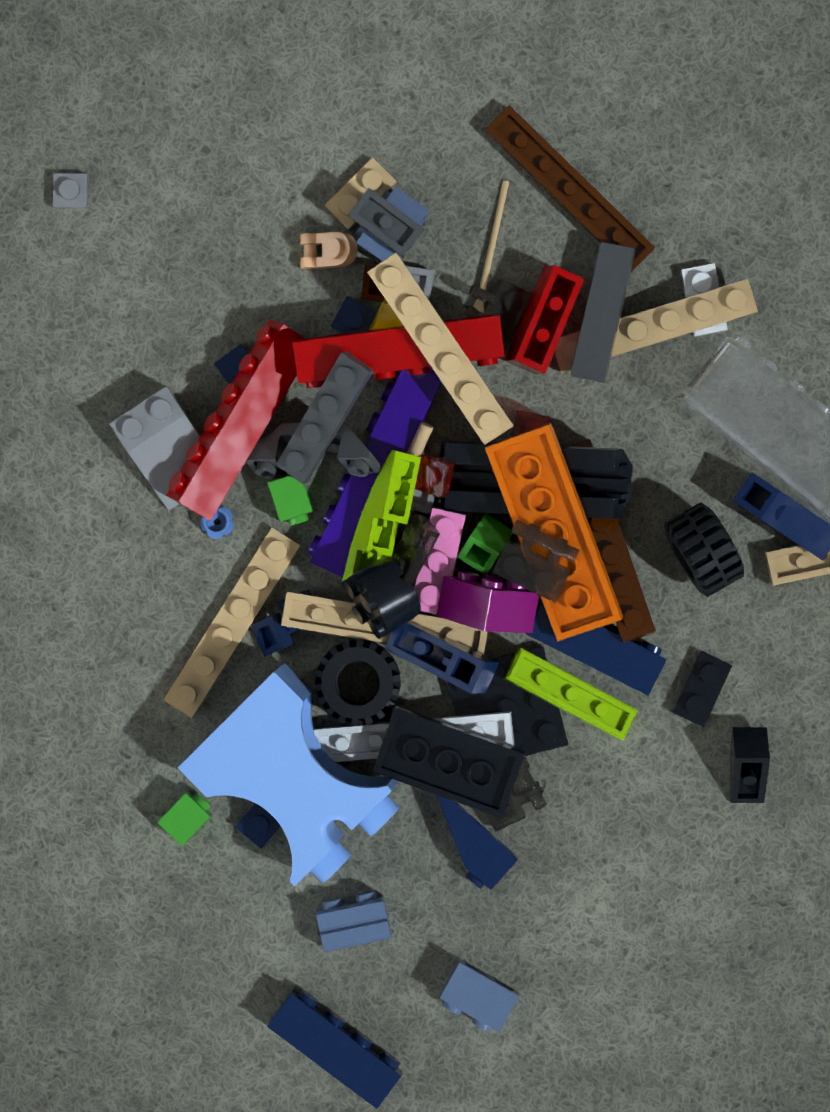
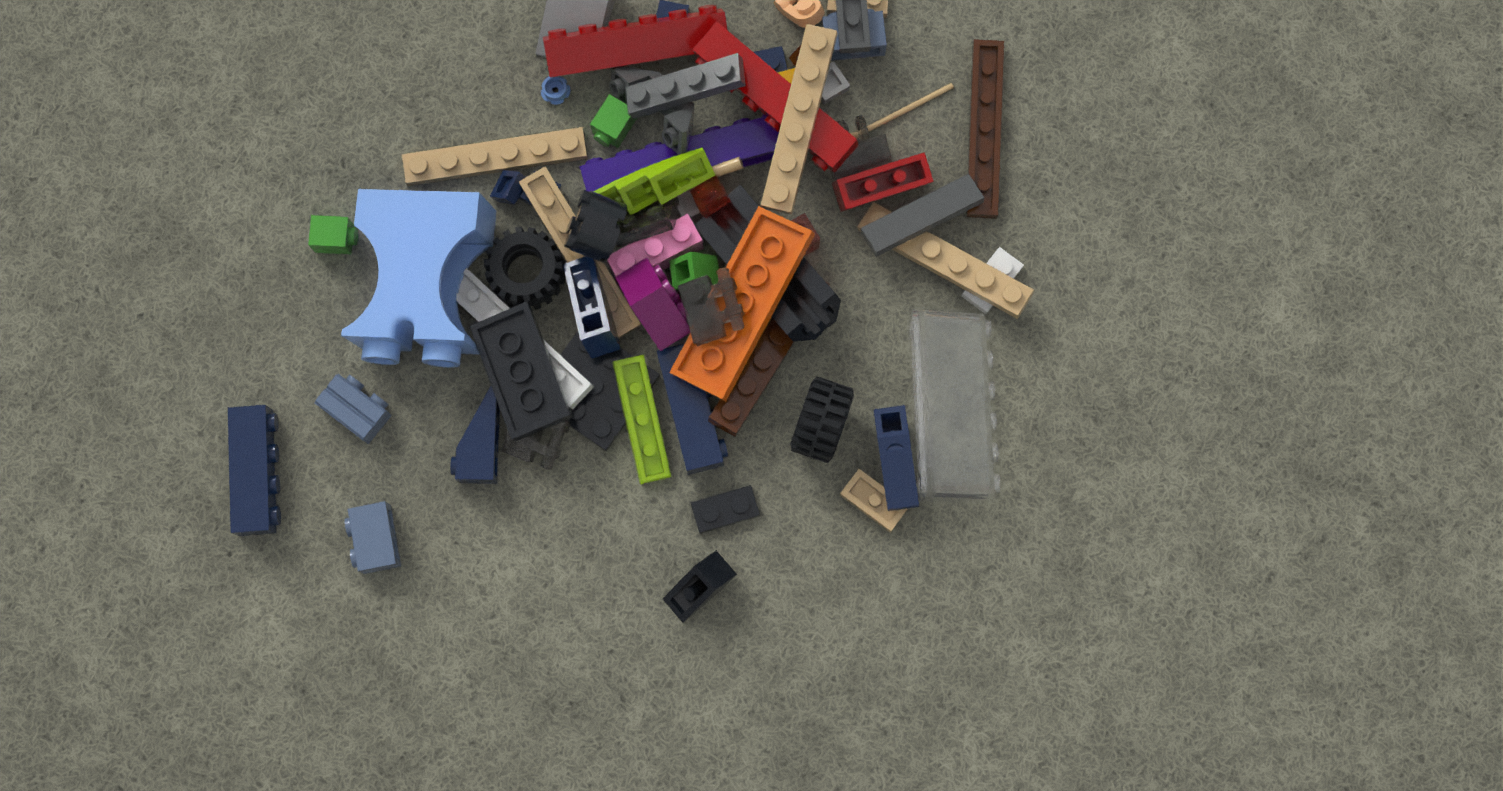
camera: 50 degrees right, 10 degrees down
dark blue plate [235,803,280,849] -> none

